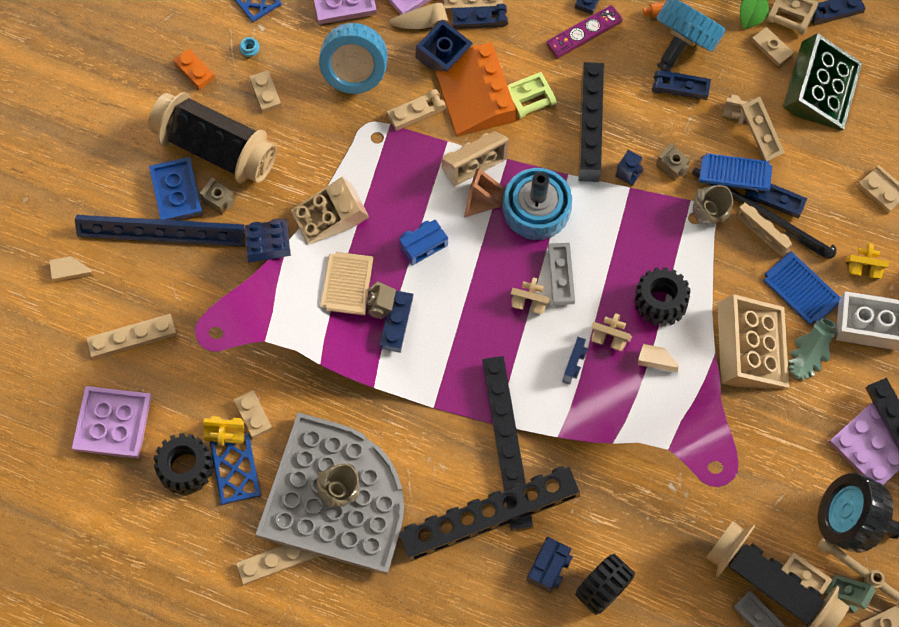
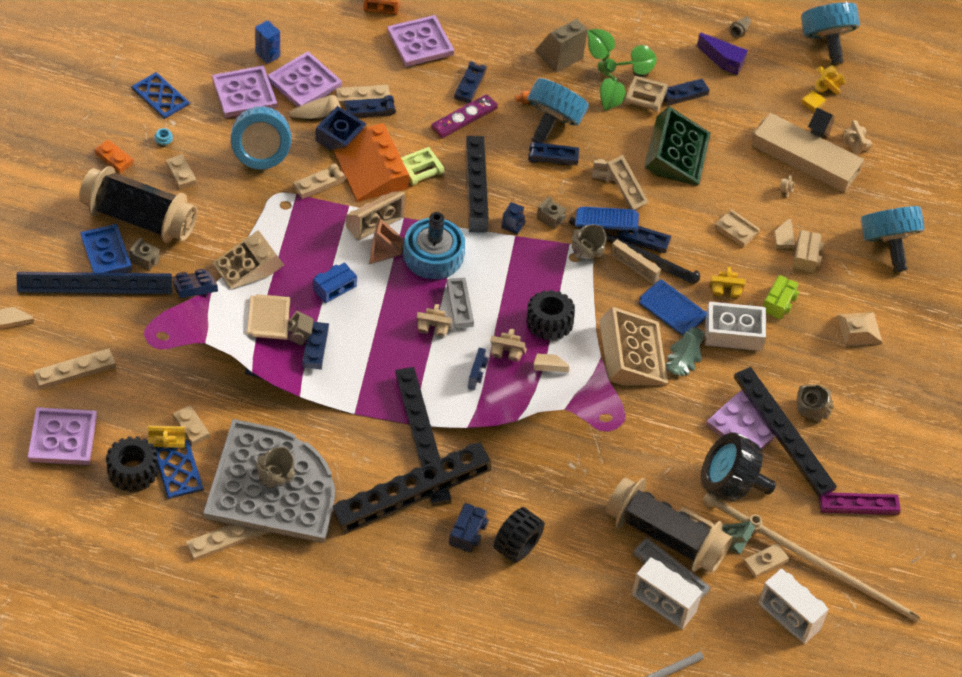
camera: 10 degrees left, 15 degrees down
tan plate [751,27,794,67] -> none

